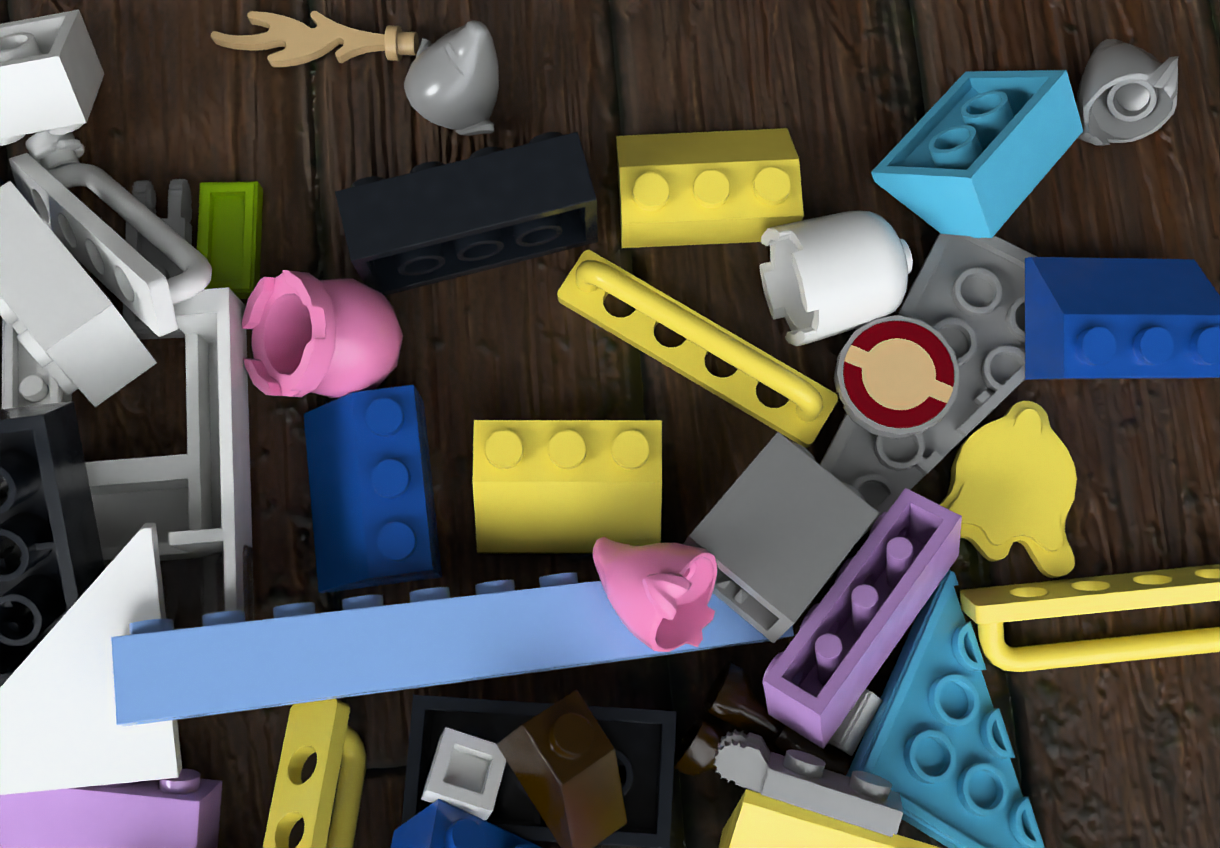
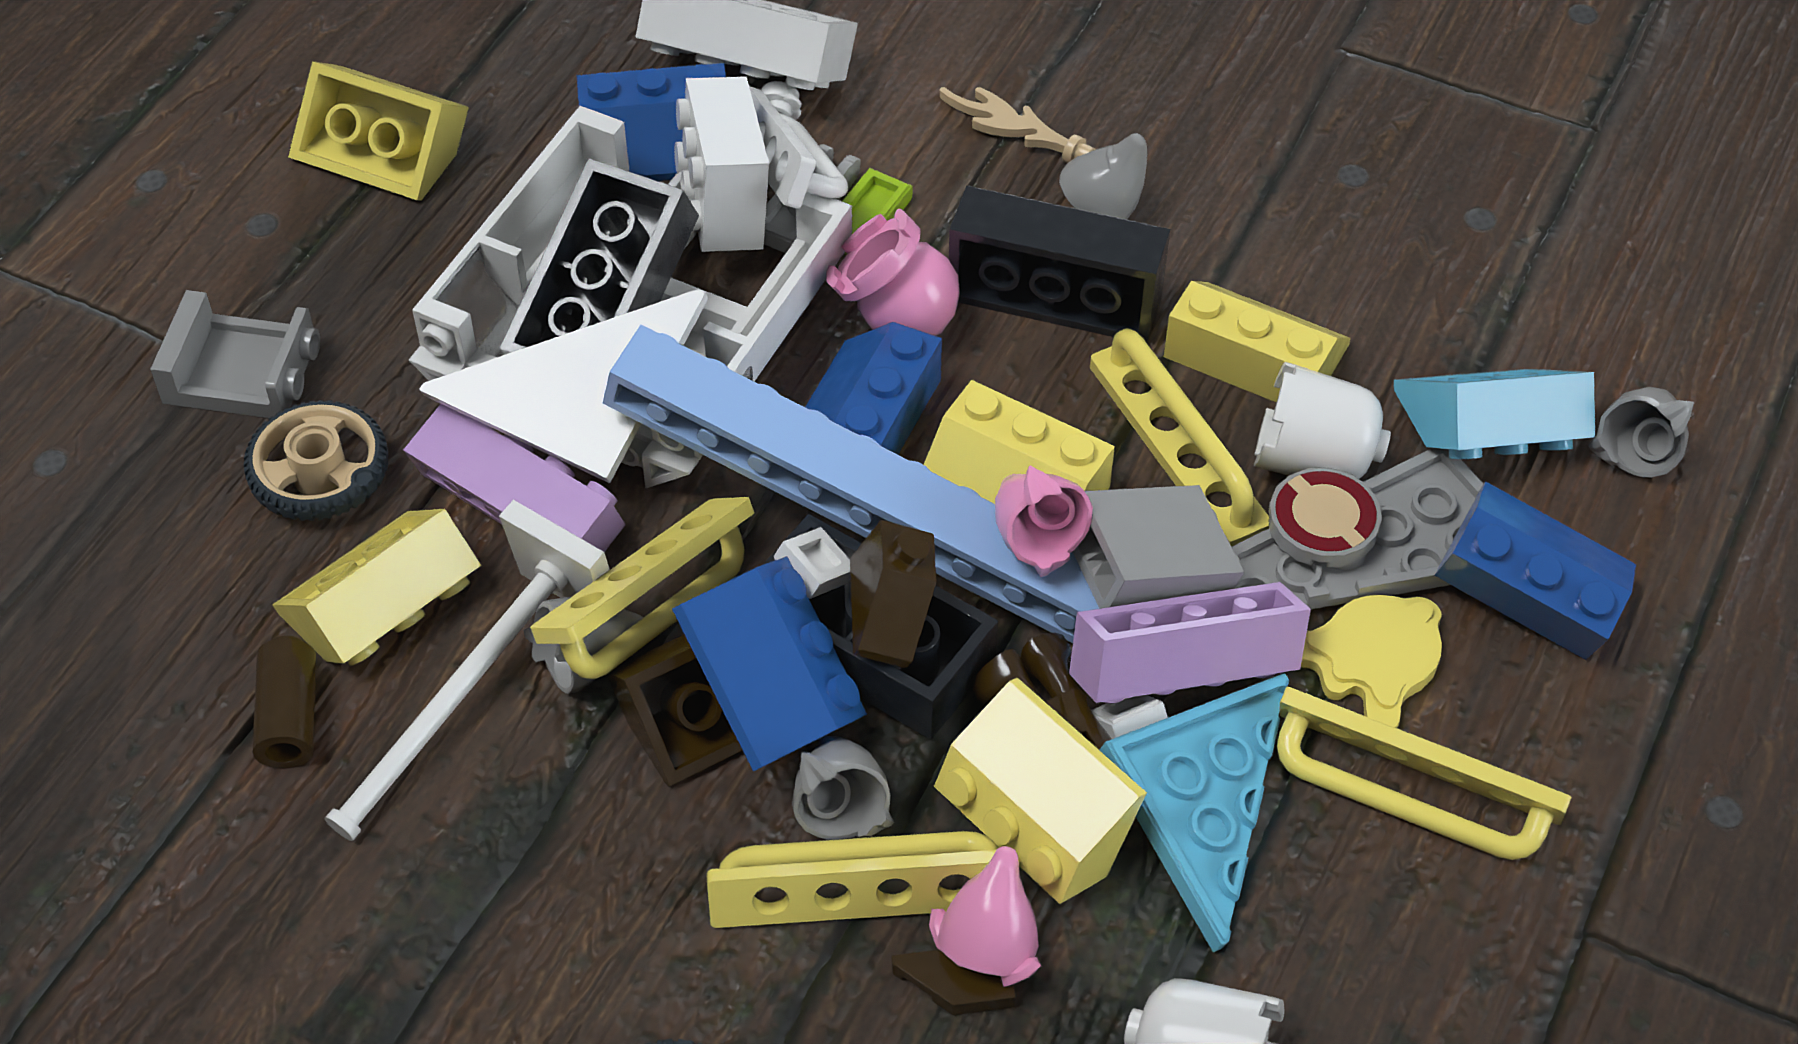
camera: 30 degrees right, 25 degrees down
light grey hinge [713,729,903,837] -> none

